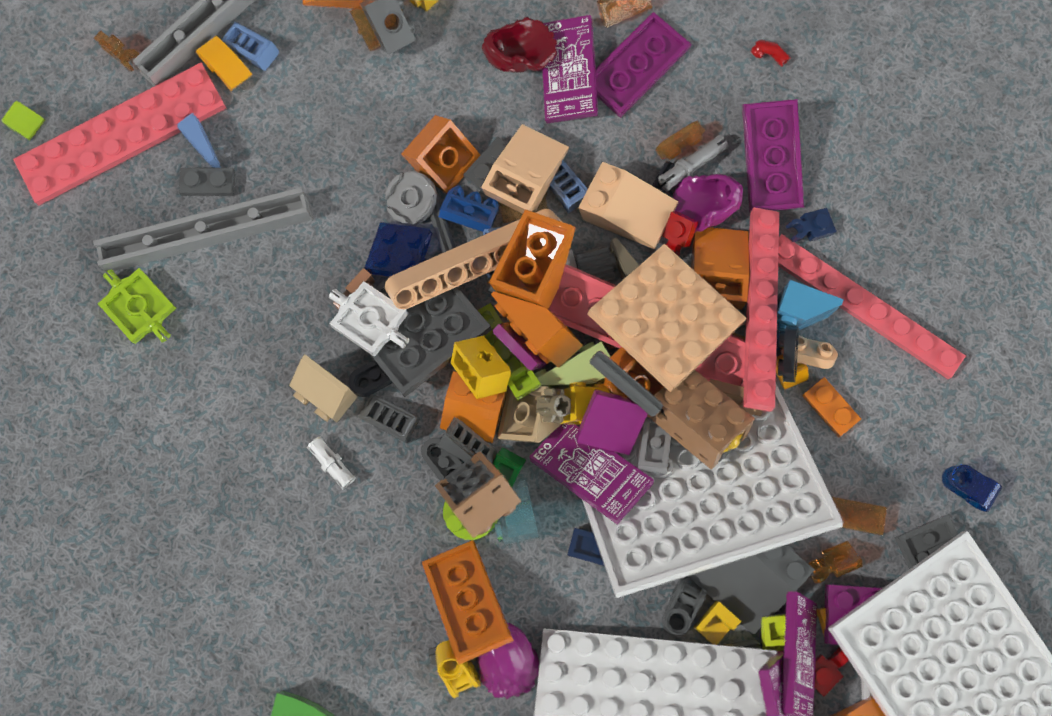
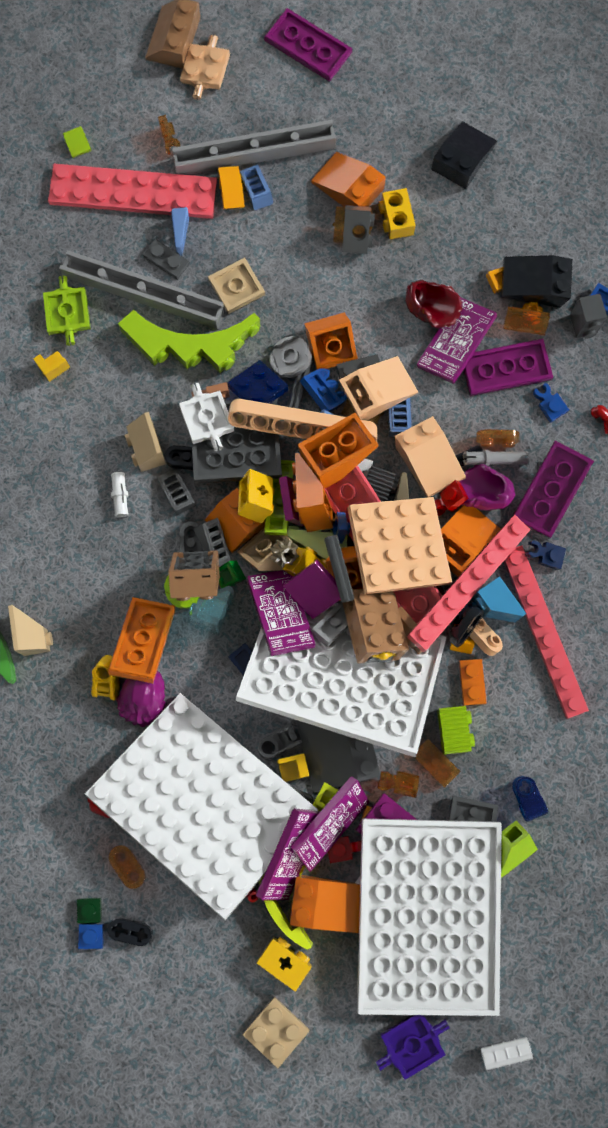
camera: 30 degrees right, 0 degrees up
none -> tan slope [8,605,53,656]
none -> yellow panel [33,351,70,382]
none -> lime arch [118,310,260,373]
none -> tan plate [208,258,265,314]
none -> blue plate [332,512,350,544]
none -> lime brick [437,706,475,755]
none -> lime slope [501,820,538,878]
none -> blue plate [533,383,569,423]

